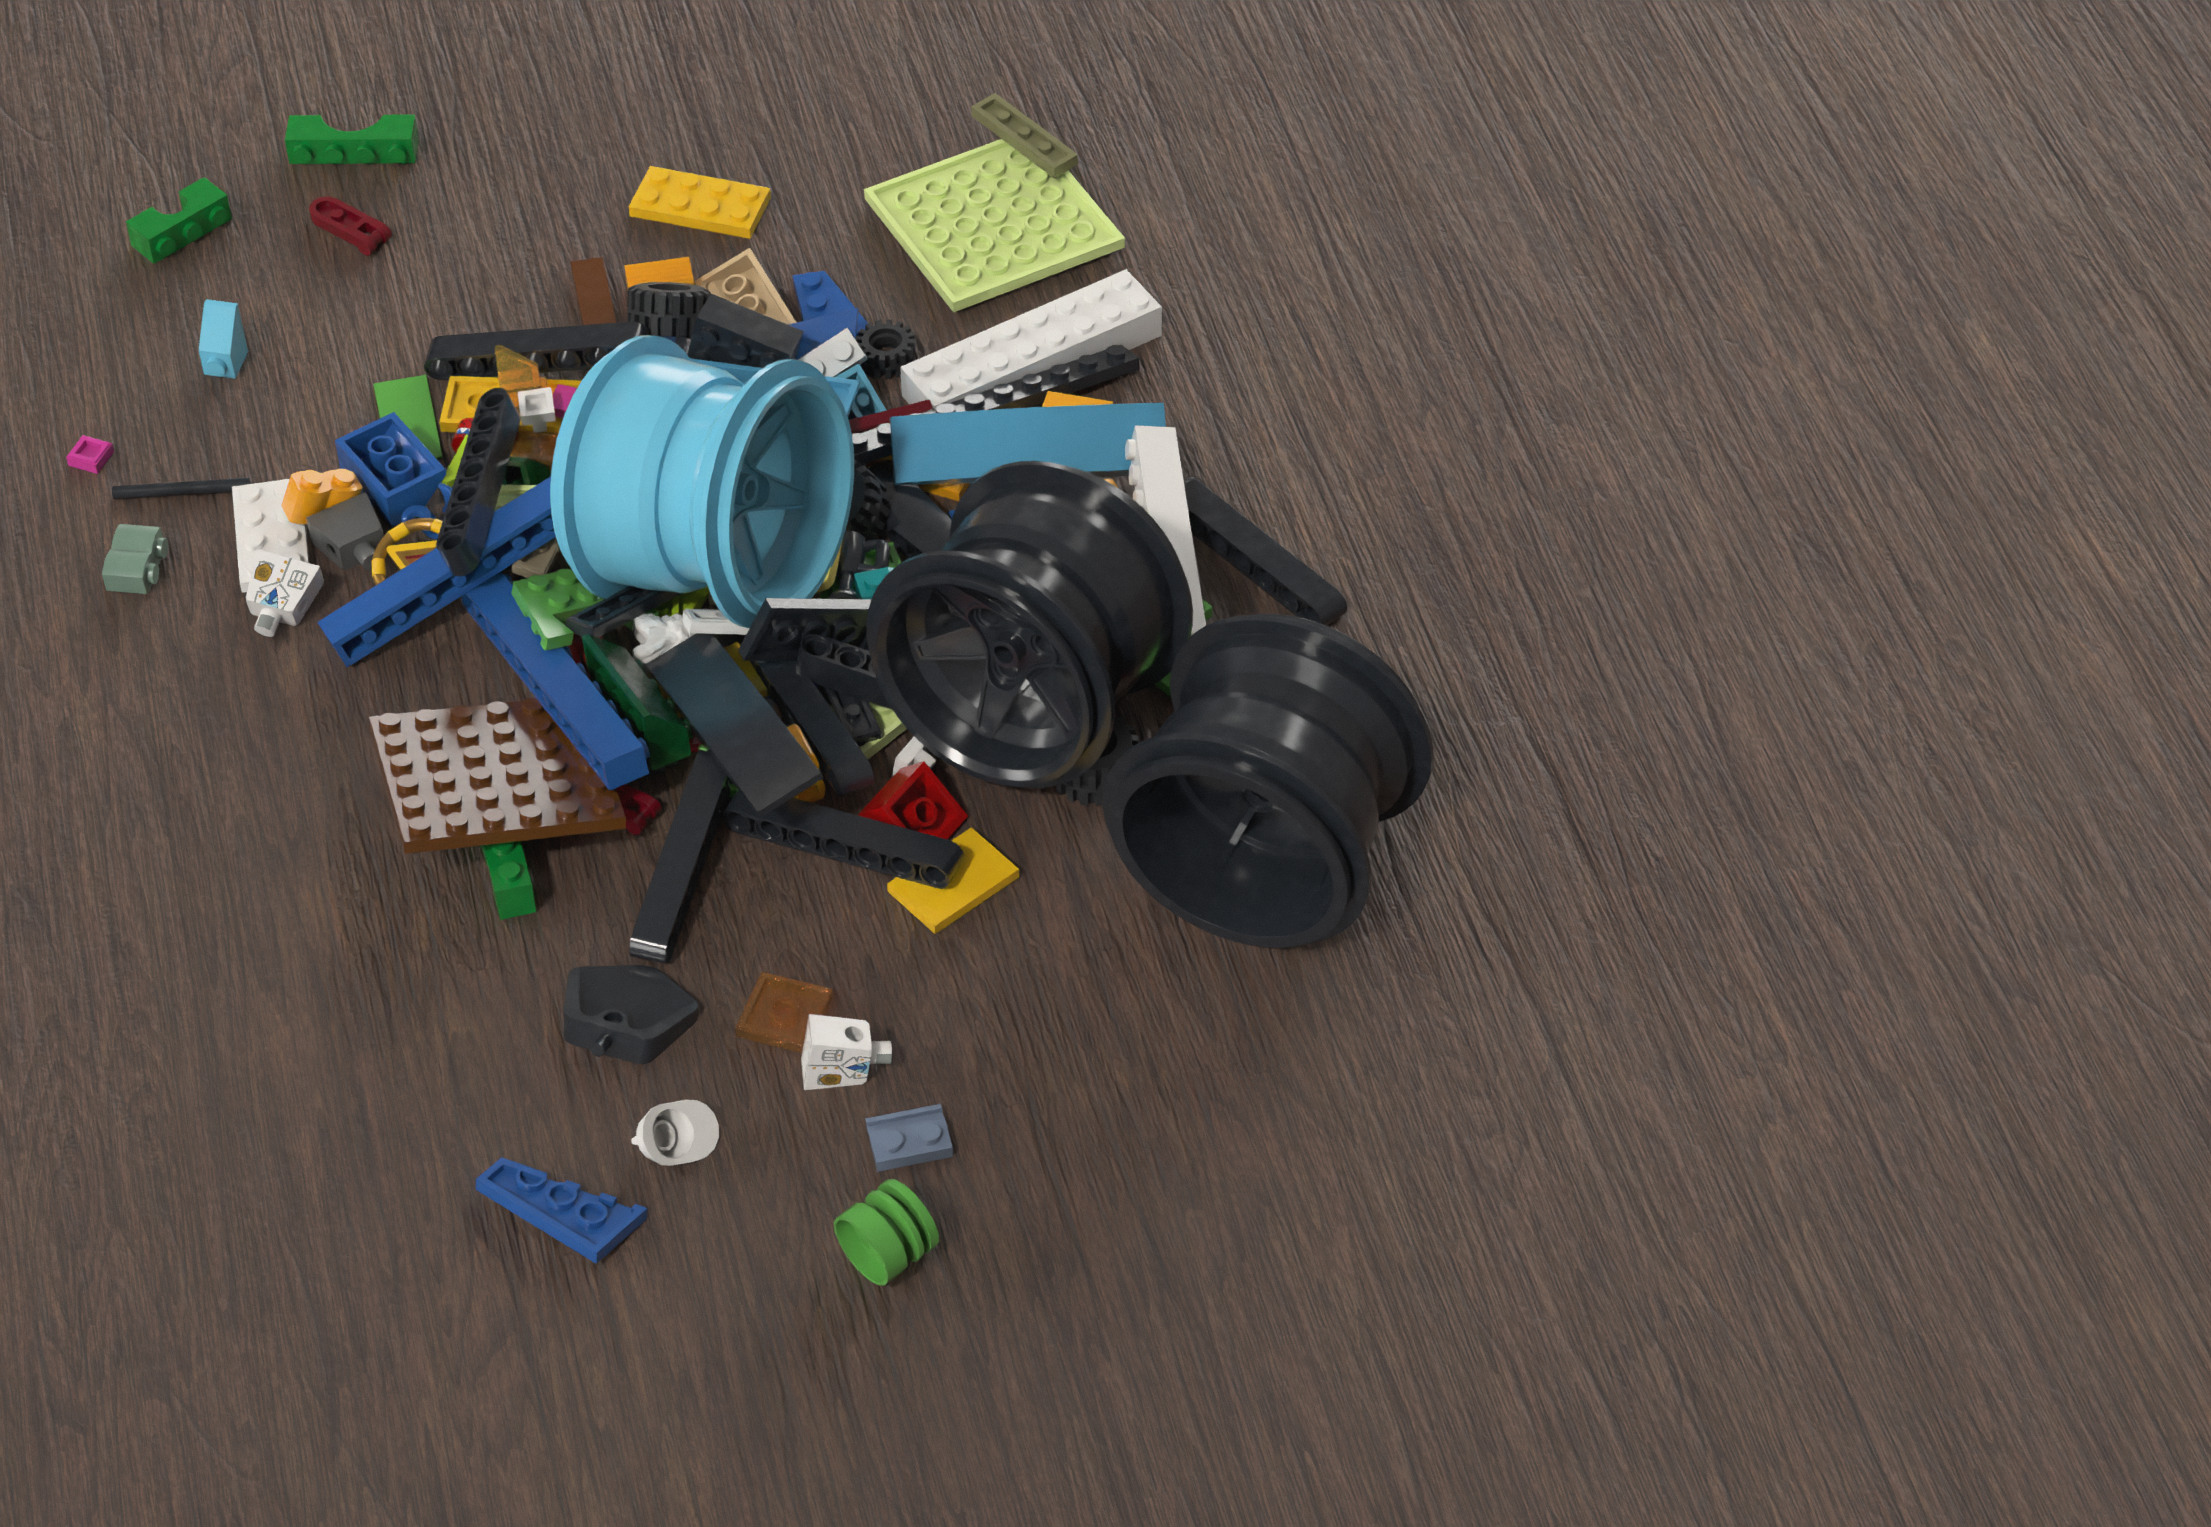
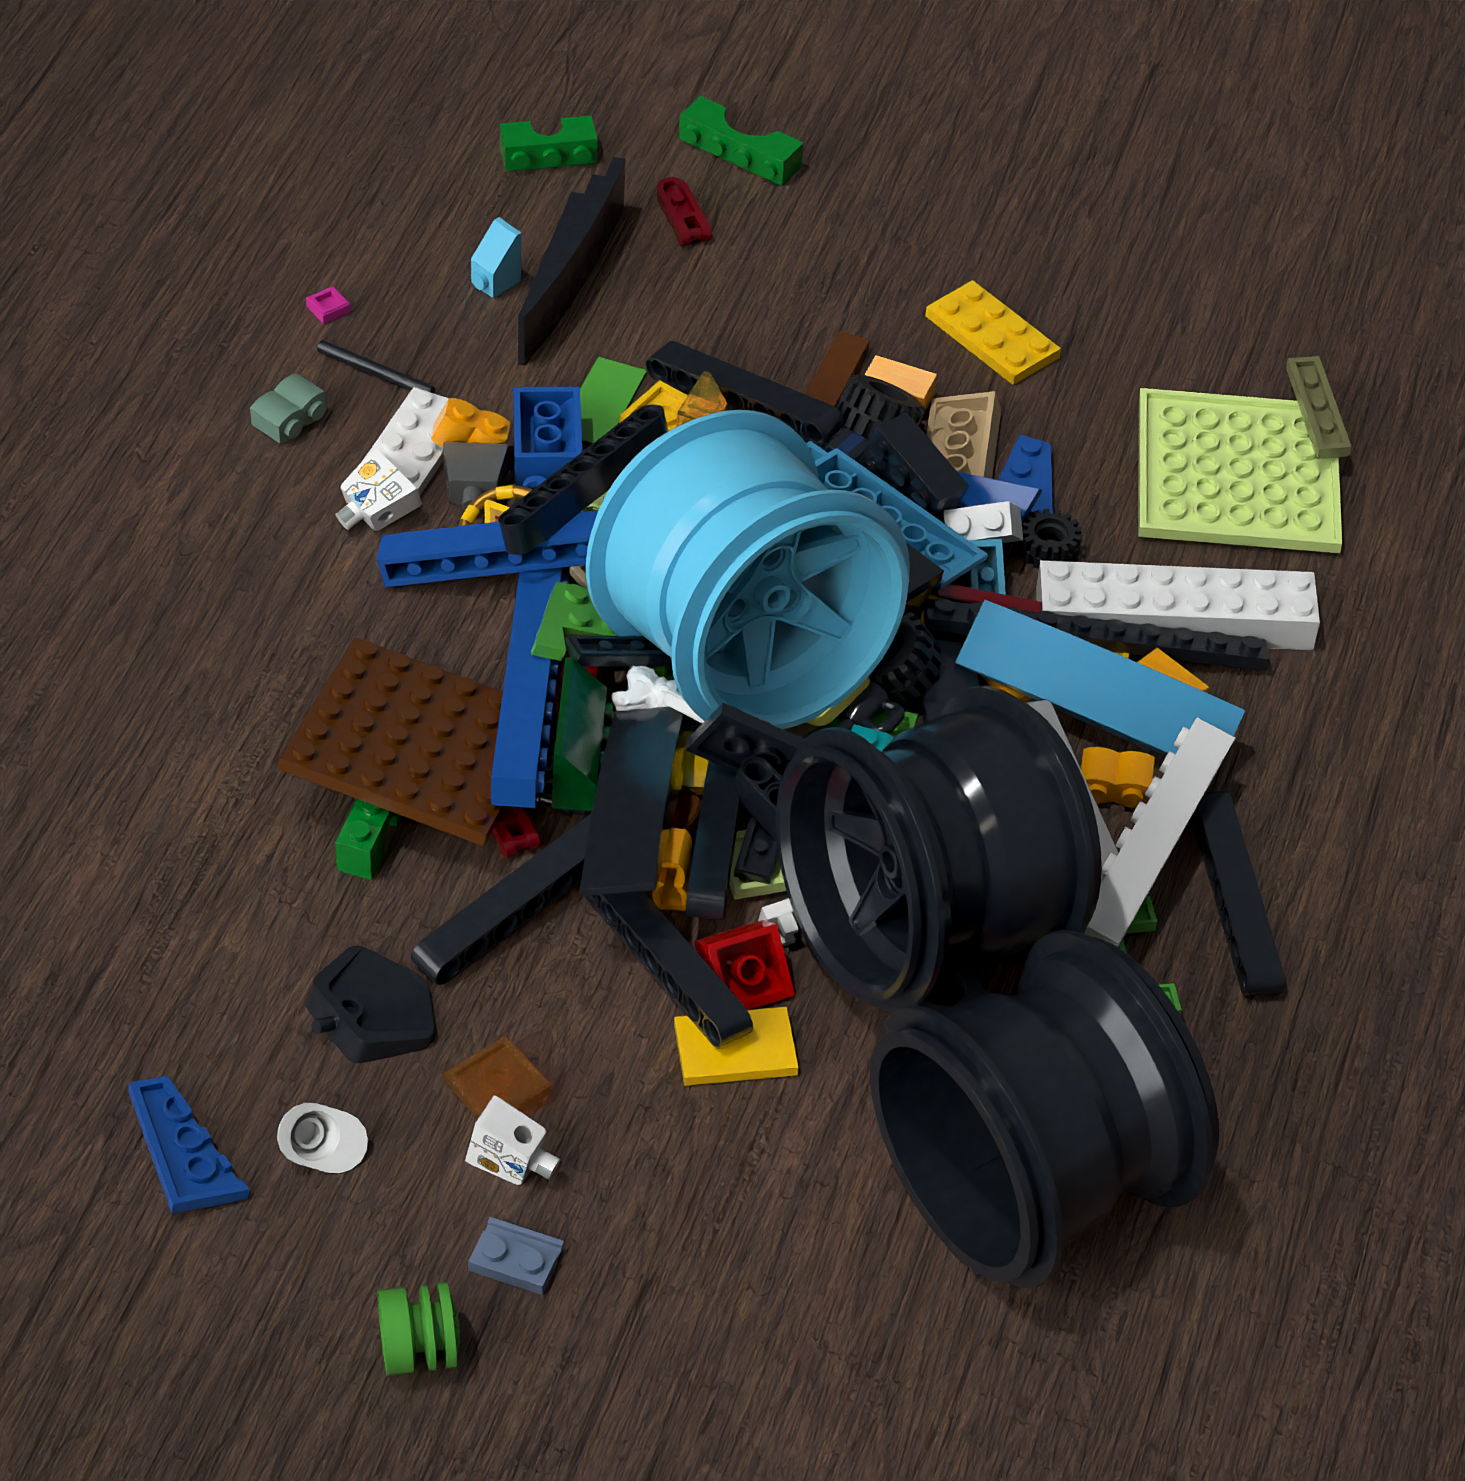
camera: 30 degrees right, 0 degrees up
none -> black slope [518,157,625,366]

